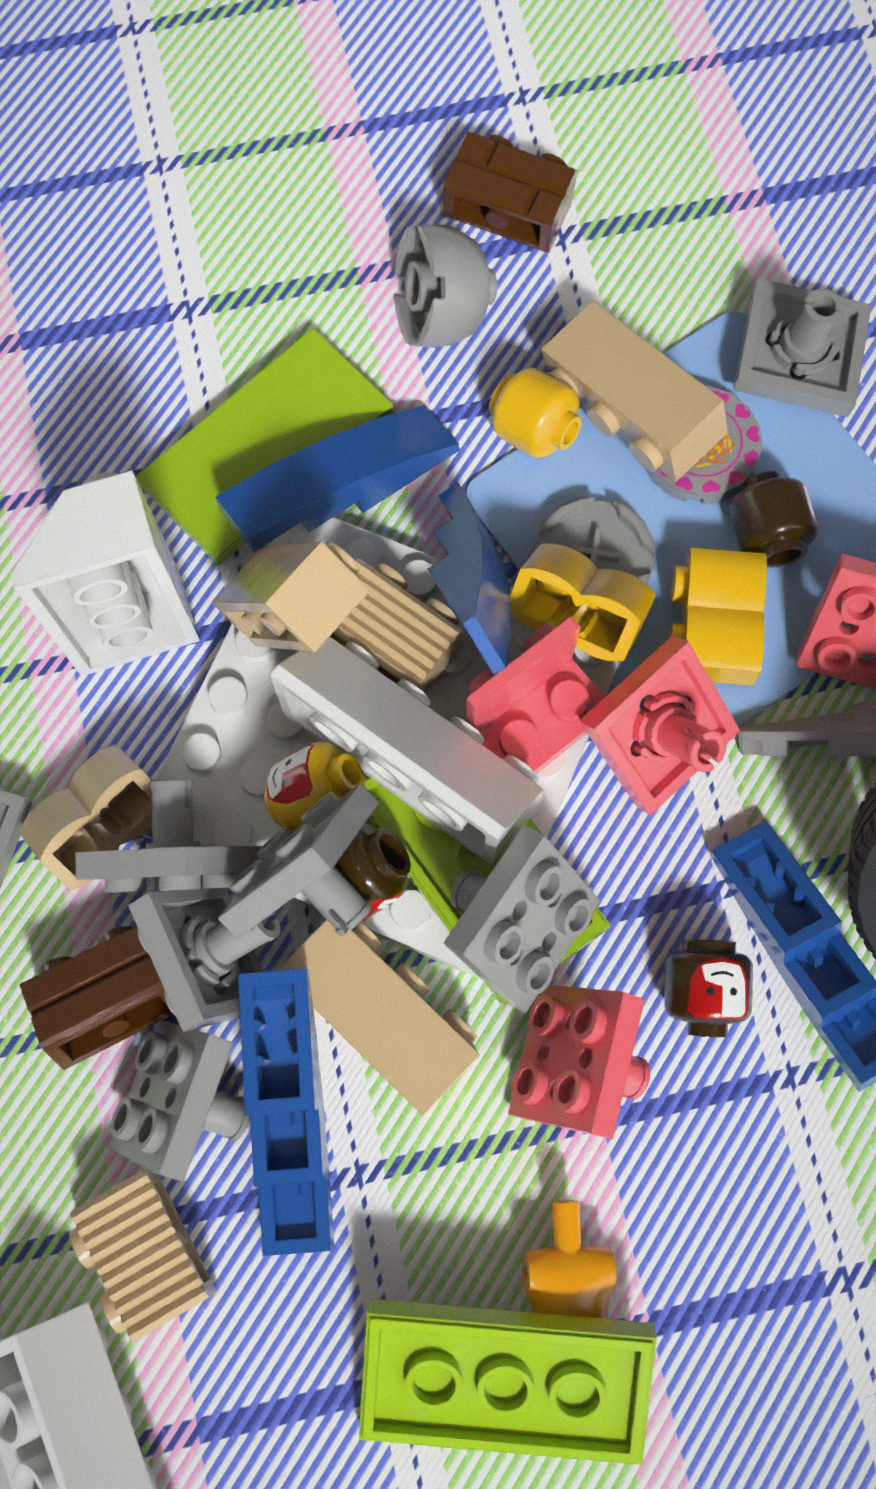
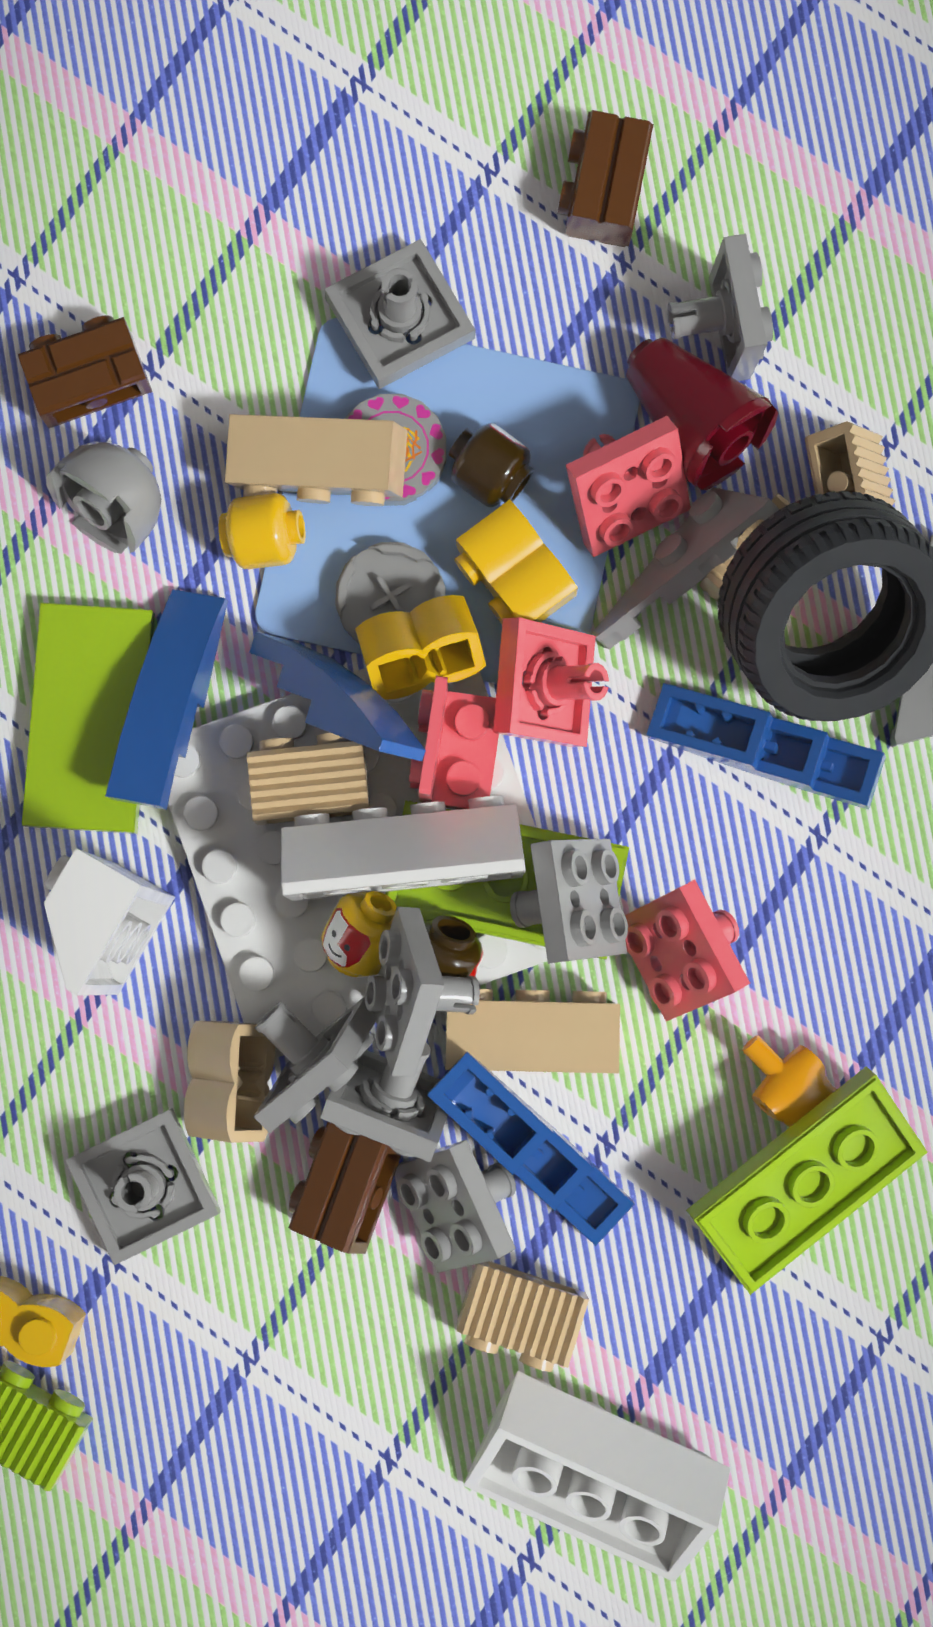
camera: 50 degrees left, 10 degrees up
tan brick [211,541,370,652] -> none
head [664,939,753,1037] -> none

